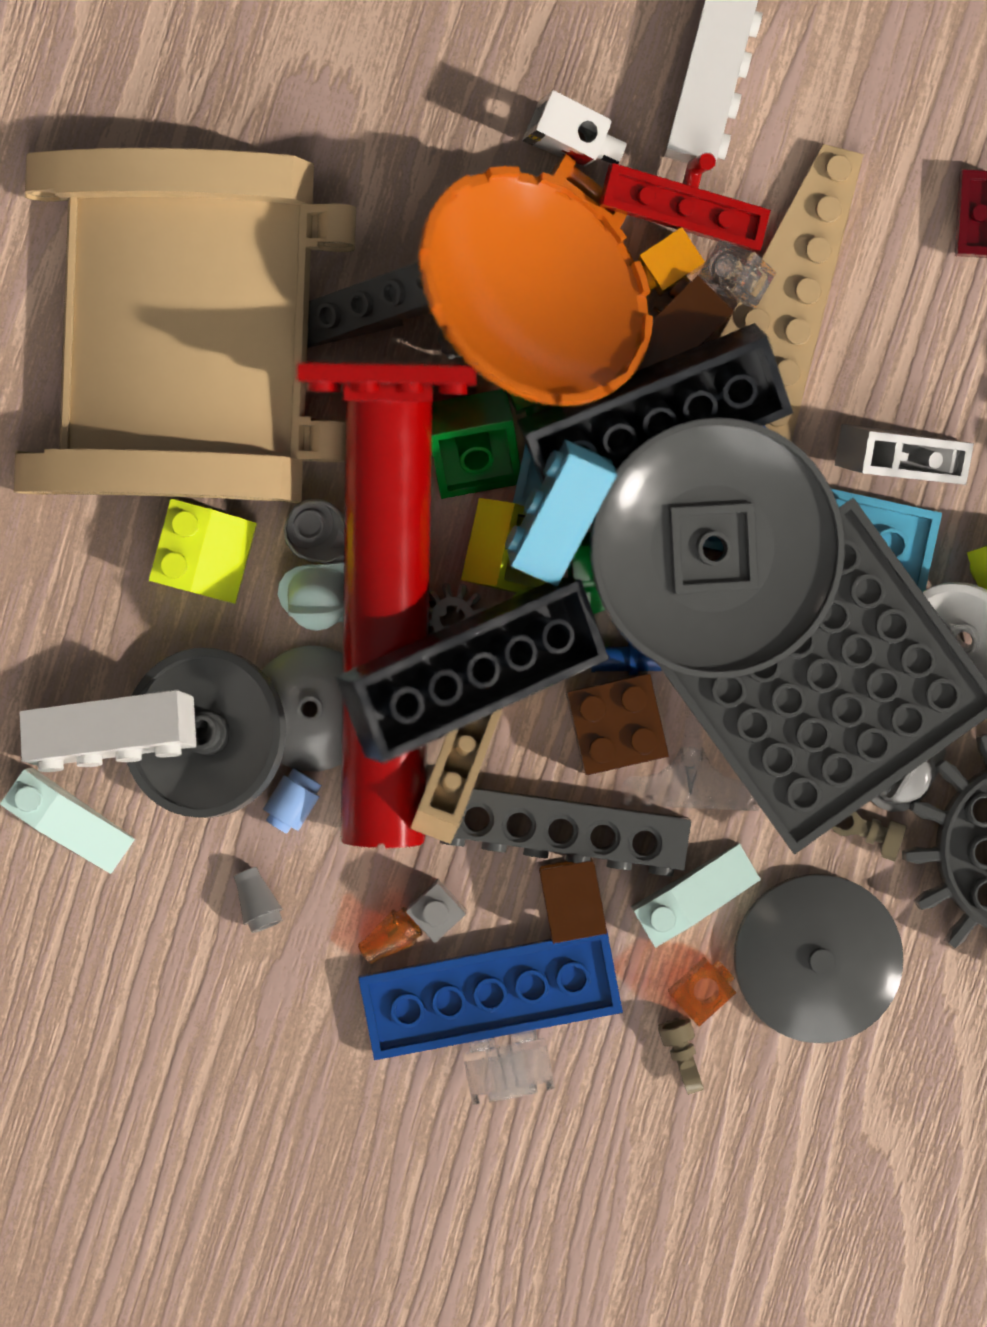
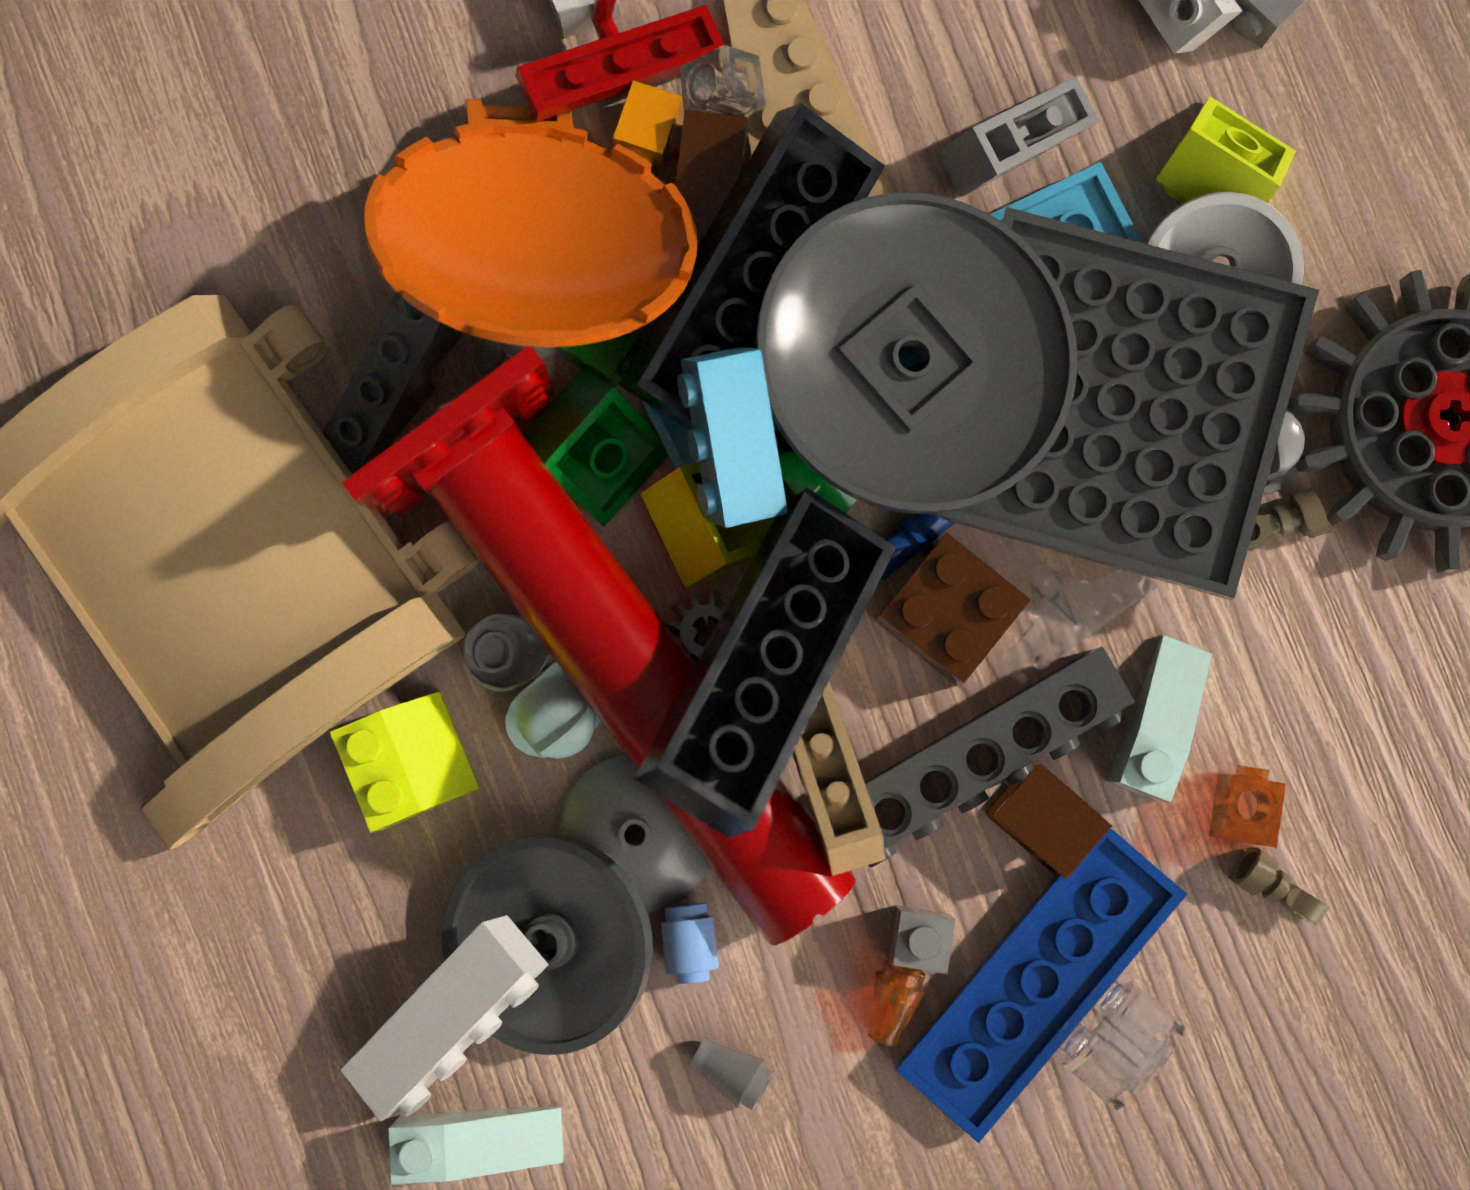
camera: 40 degrees left, 5 degrees down
white torso [522,90,627,167] -> none
dark grey dish [734,874,903,1043] -> none

